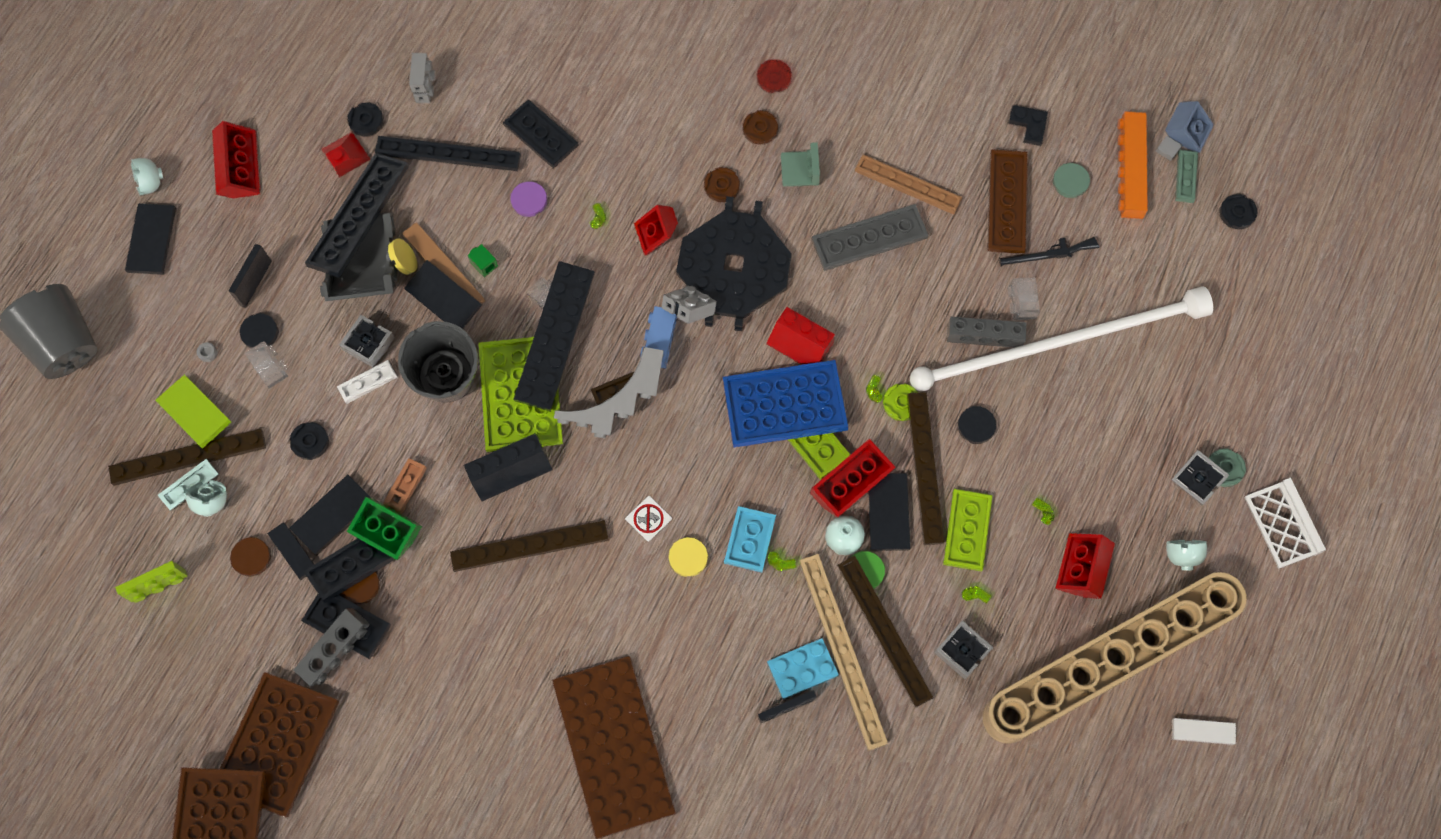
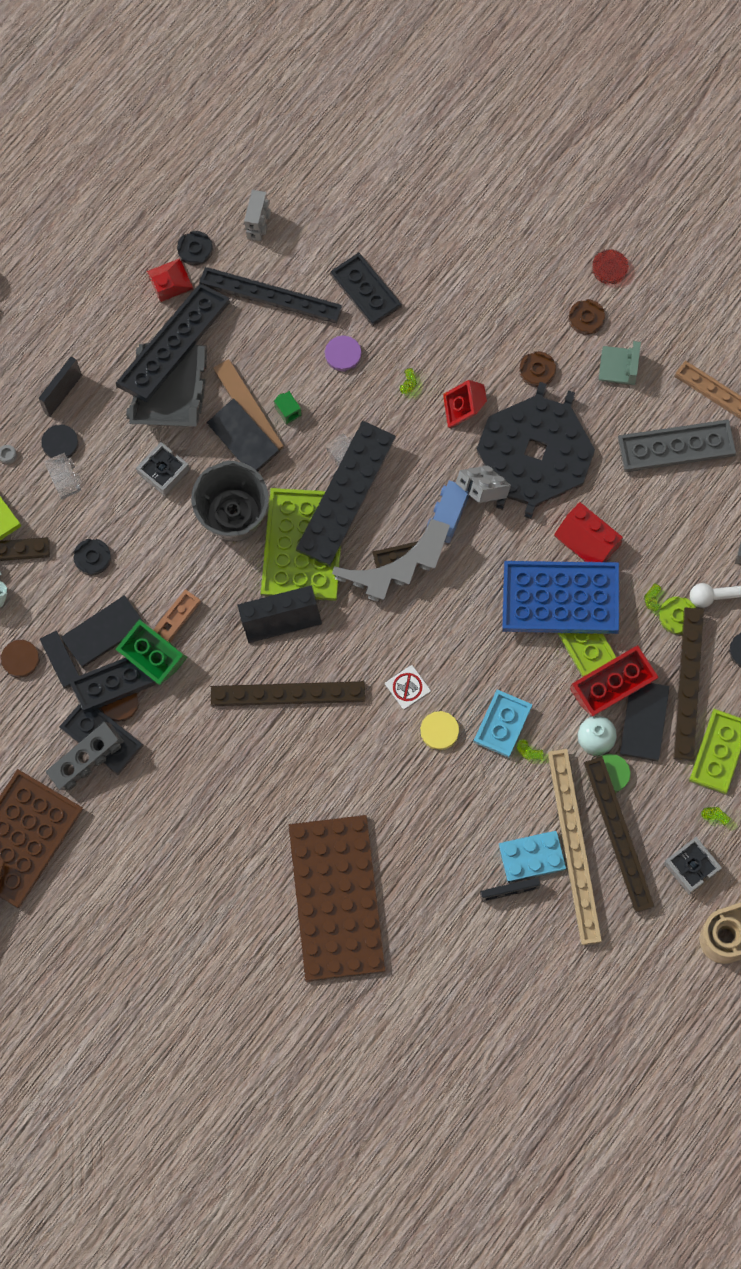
camera: 15 degrees right, 0 degrees up
red slope [212,121,260,199] -> none
white tile [337,360,398,404] -> none
light yellow tile [388,239,417,275] -> none

